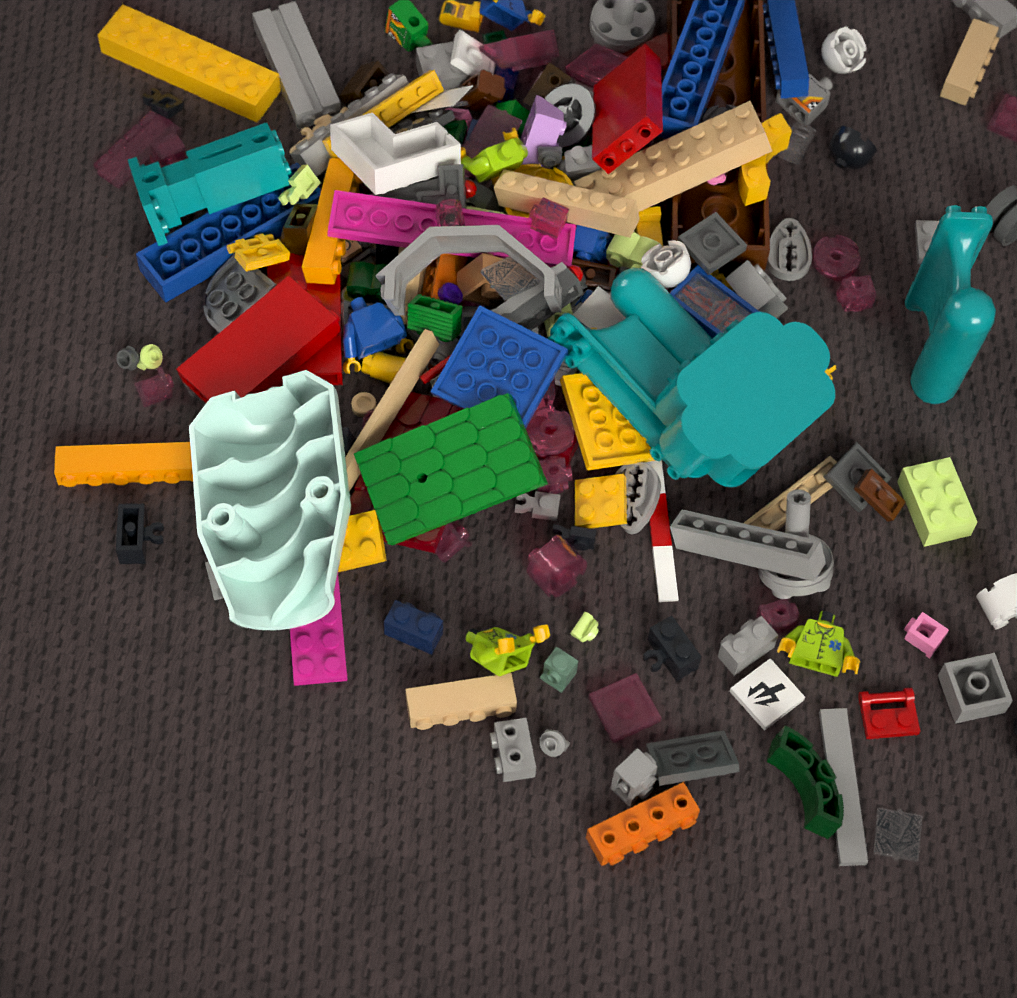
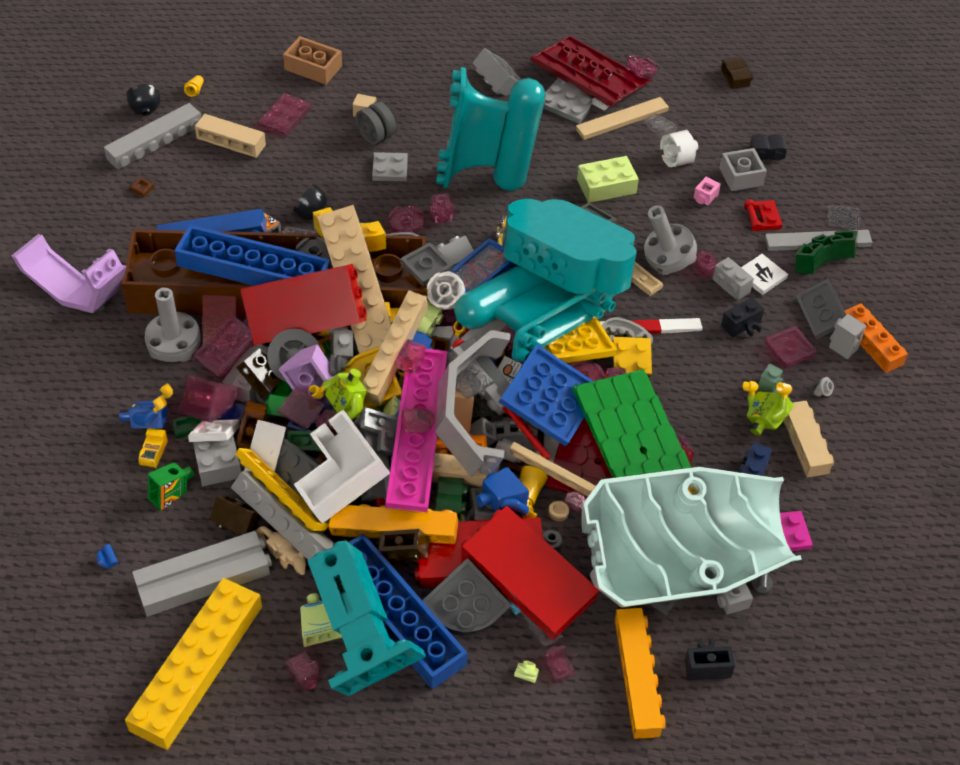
camera: 90 degrees left, 10 degrees down
clear pink windscreen [93,111,181,189] -> none
dark grey plate [116,346,140,370] -> none
black plate [142,88,184,119] -> none
yellow plate [227,234,290,271] -> none
yellowish green plate [278,165,321,205] -> none
green brick [407,294,462,342] -> none
dark purple tile [438,282,463,305] -> none
light grey brick [490,718,536,782] -> none
clear pink brick [527,535,587,597] -> none
black plate [550,524,597,551] -> none
yellowish green plate [570,612,599,642] -> none
light grey brick [670,510,826,581] -> none
lime torso [777,611,860,677] -> none
white cylinder [822,27,866,74] -> none
reddish brown plate [853,469,906,522] -> none

